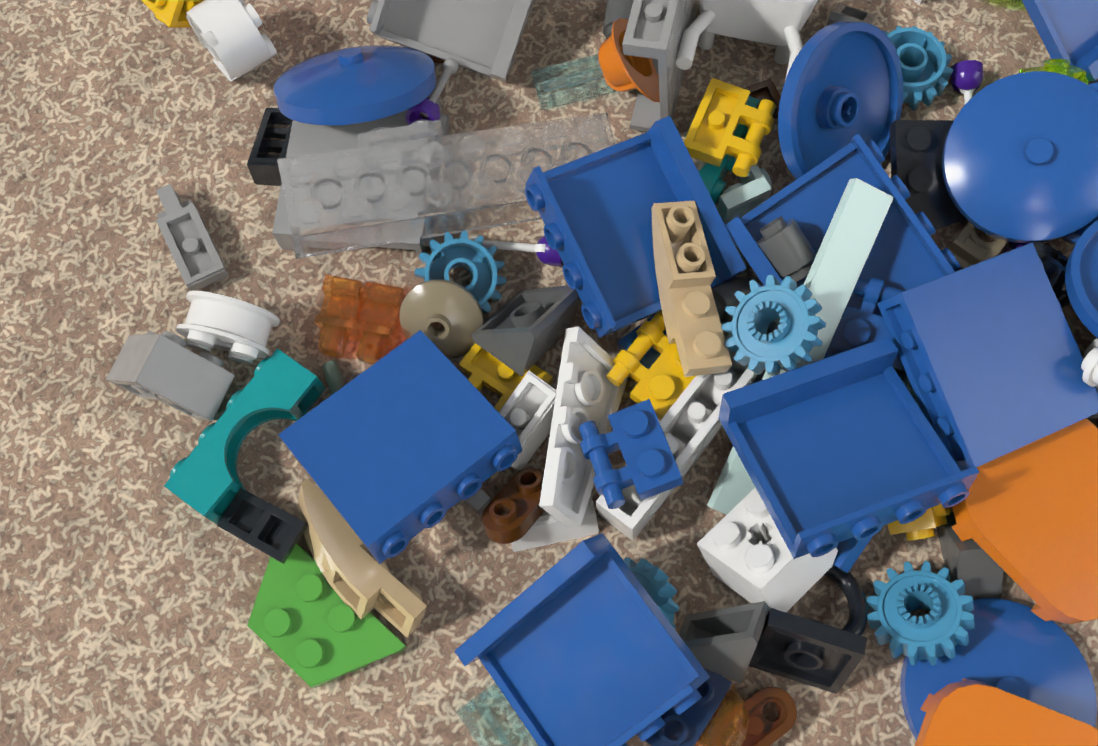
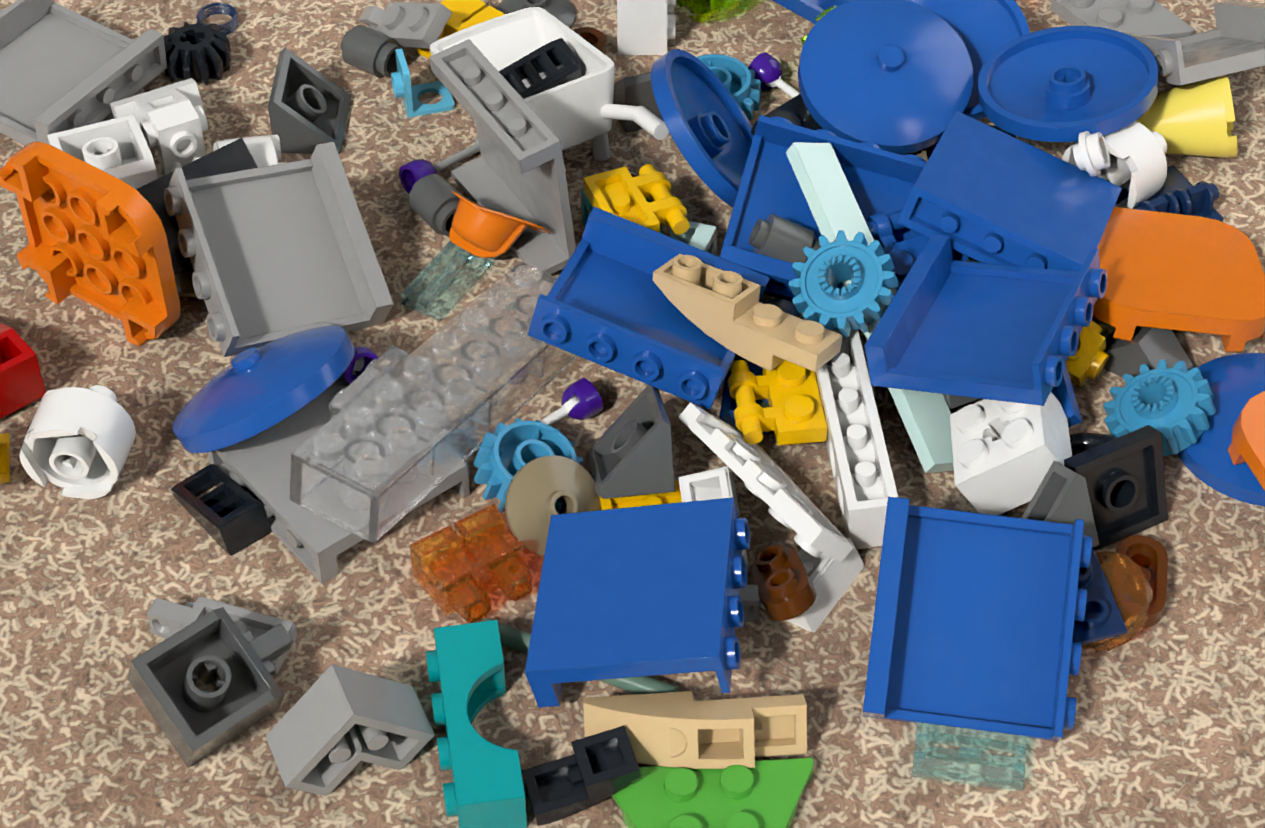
camera: 50 degrees left, 25 degrees down
white wheel [175,291,280,365] -> none
blue plate [579,399,684,509] -> none
none -> dark grey hinge [127,607,293,768]

